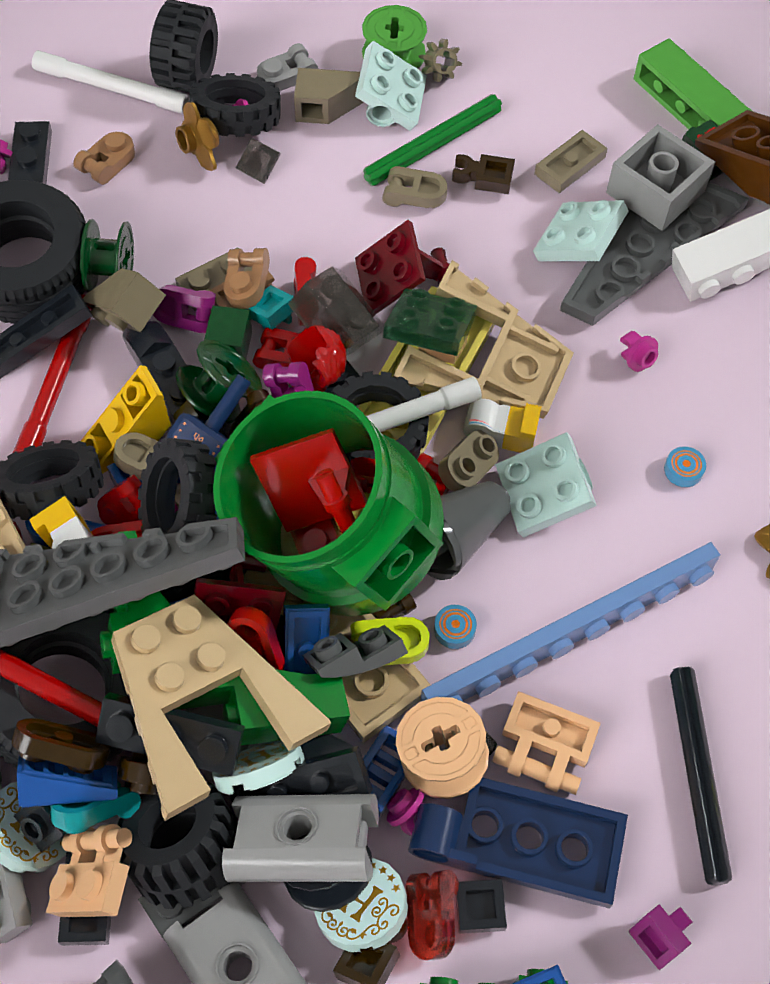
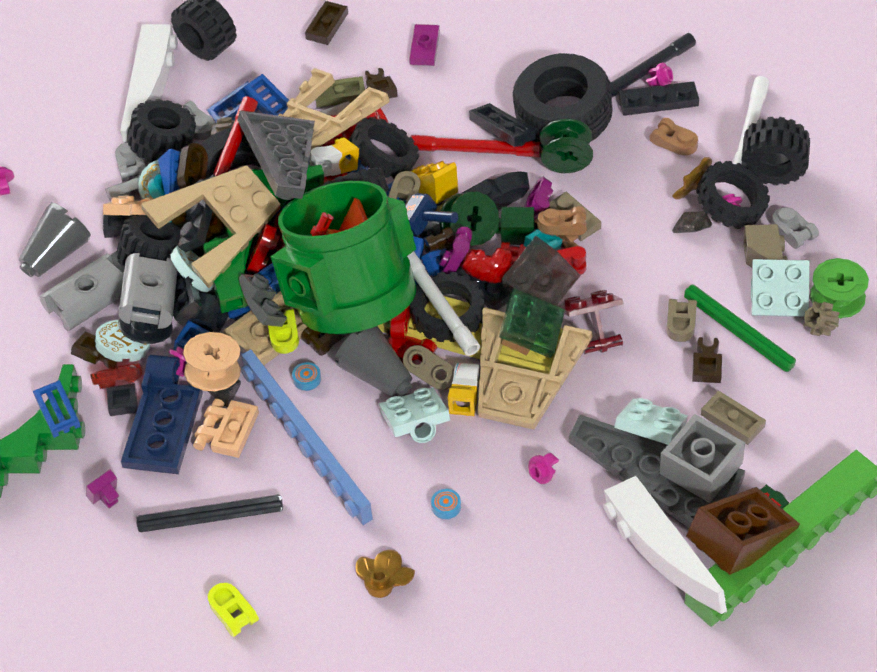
camera: 90 degrees right, 10 degrees down
dark tan slope [83,268,166,332] -> none

